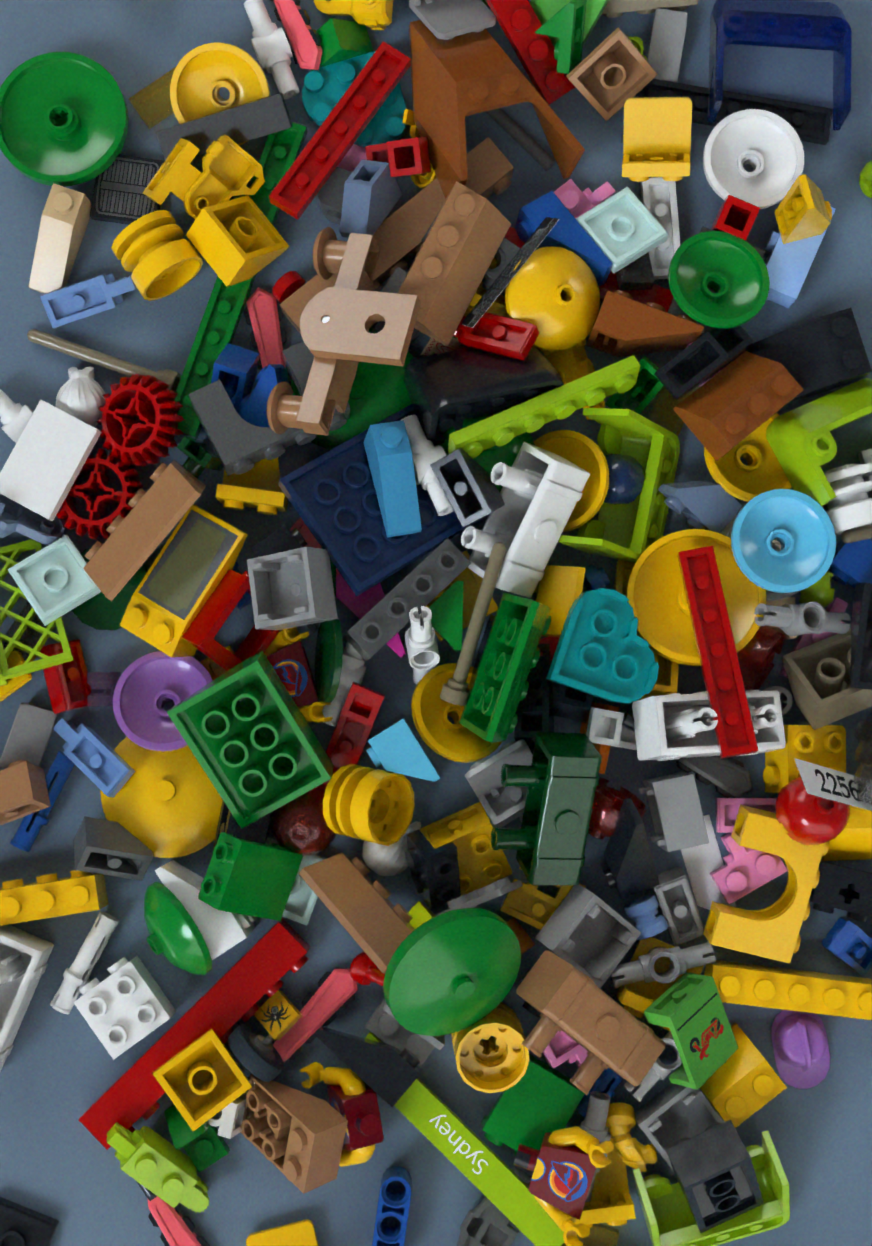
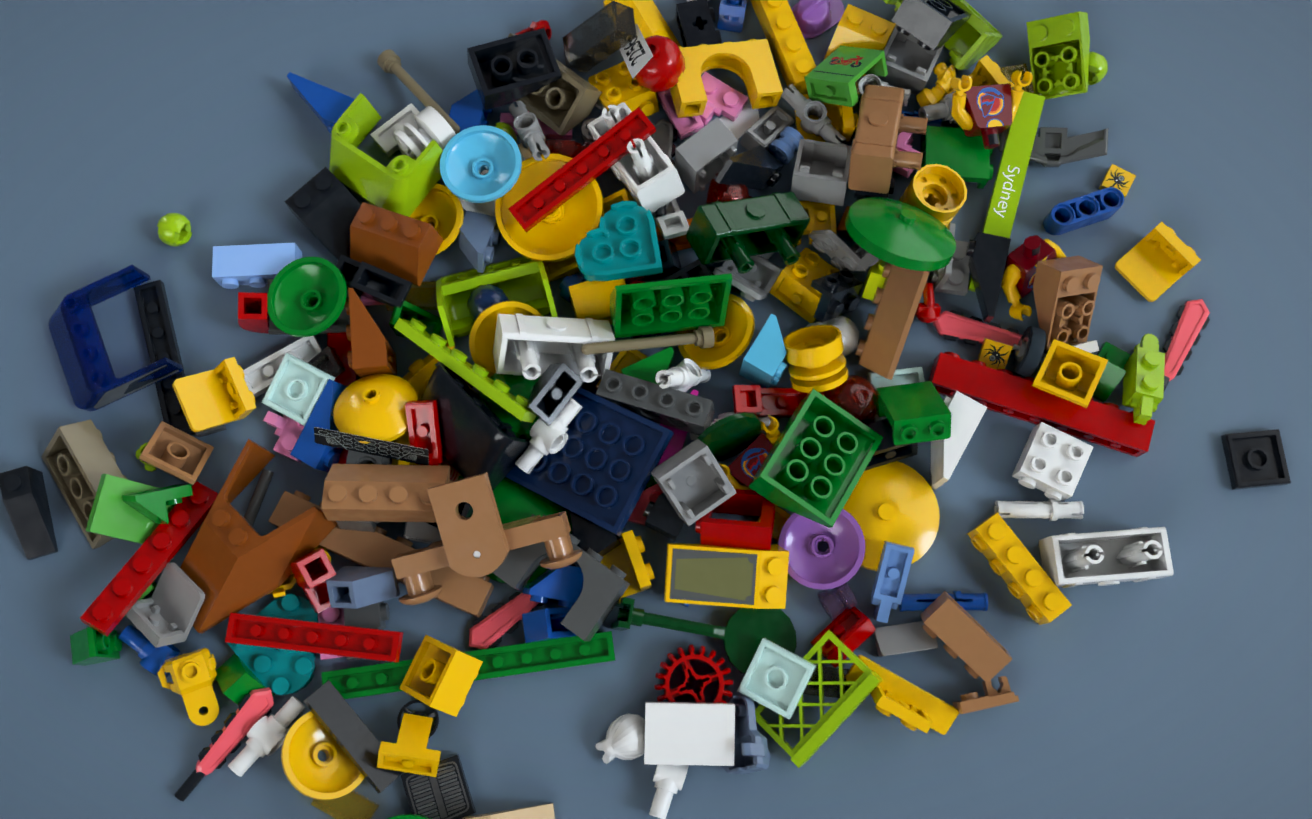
camera: 120 degrees left, 10 degrees down
dark tan piece [27,329,181,393] -> none
medium blue hinge [40,272,136,328] -> none
dark grey slope [73,816,154,881] -> none
medium nougat slope [83,460,206,602] -> none
red gear [96,374,185,467] -> none
yellow wheel [111,210,203,301] -> none
green dish [144,882,212,976] -> none
yellow piece [183,135,265,220] -> none
red tile [272,271,305,303] -> none
dark azure slope [363,420,422,538] -> none
light grey slope [647,8,688,82] -> none
white dish [703,109,804,209] -> none
yellow slope [774,174,832,244] -> none

